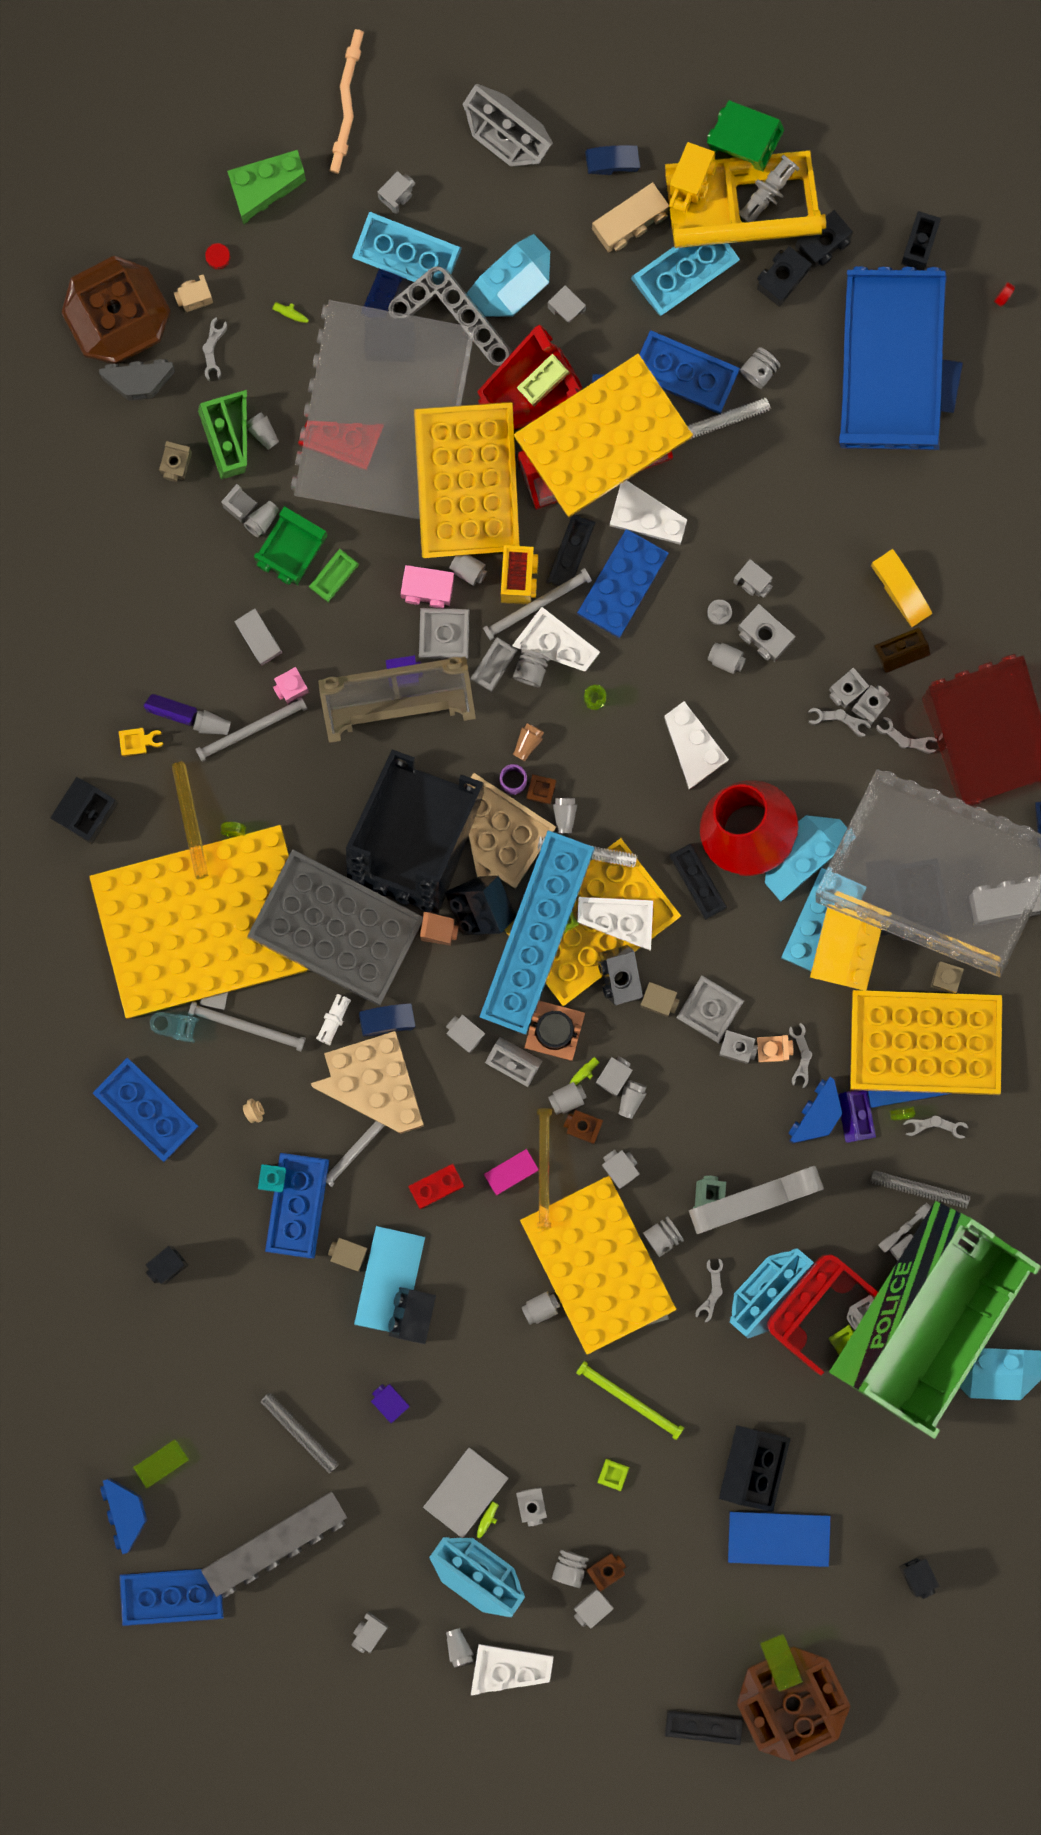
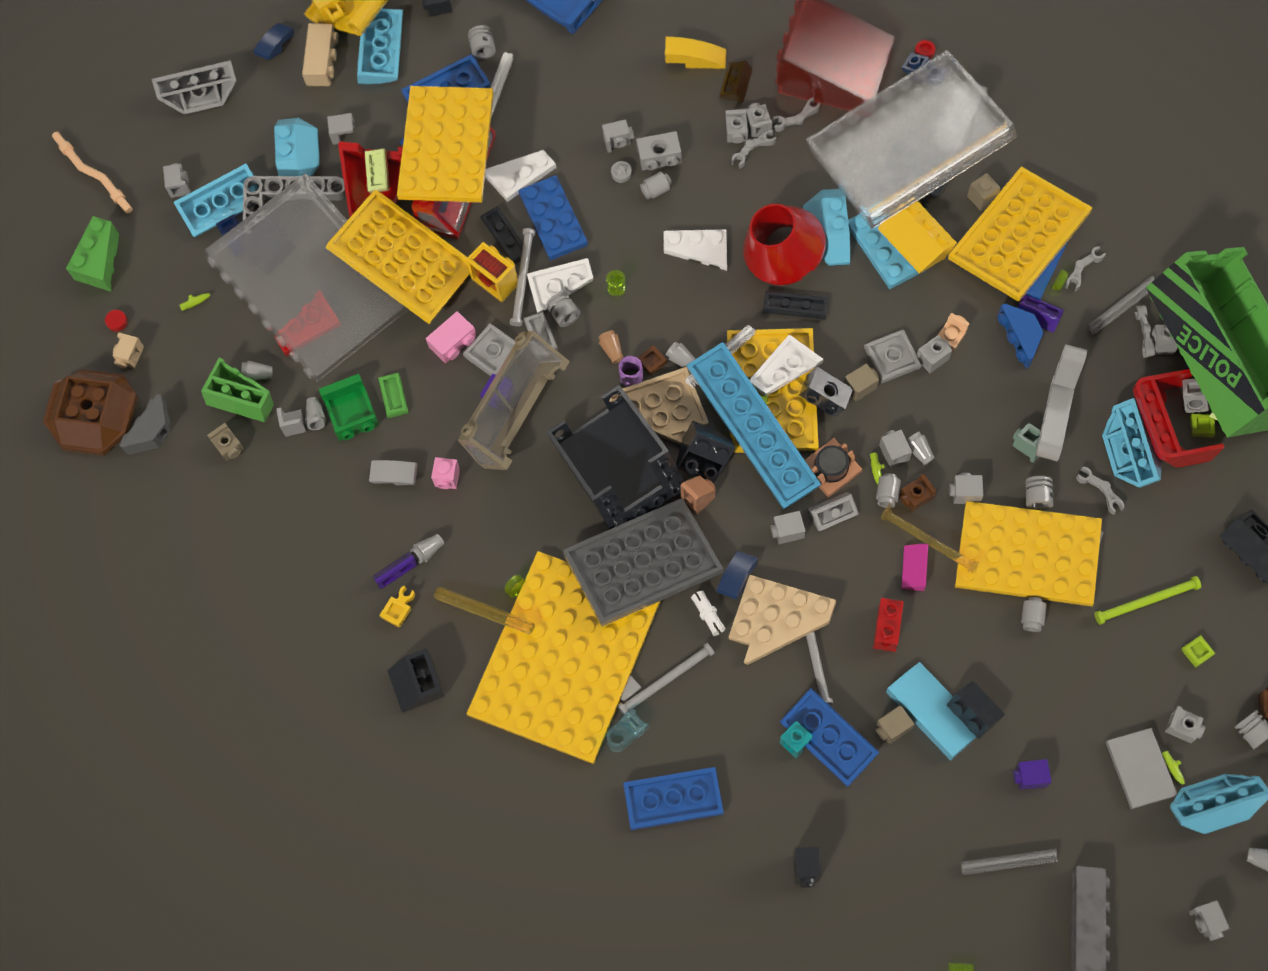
camera: 50 degrees left, 15 degrees down
light grey bar [196,696,307,762] -> none
light grey piece [203,317,227,382] -> none
tan plate [243,1099,265,1123] -> none
light grey brick [449,555,488,586] -> none
light grey piece [789,1023,812,1088] -> none

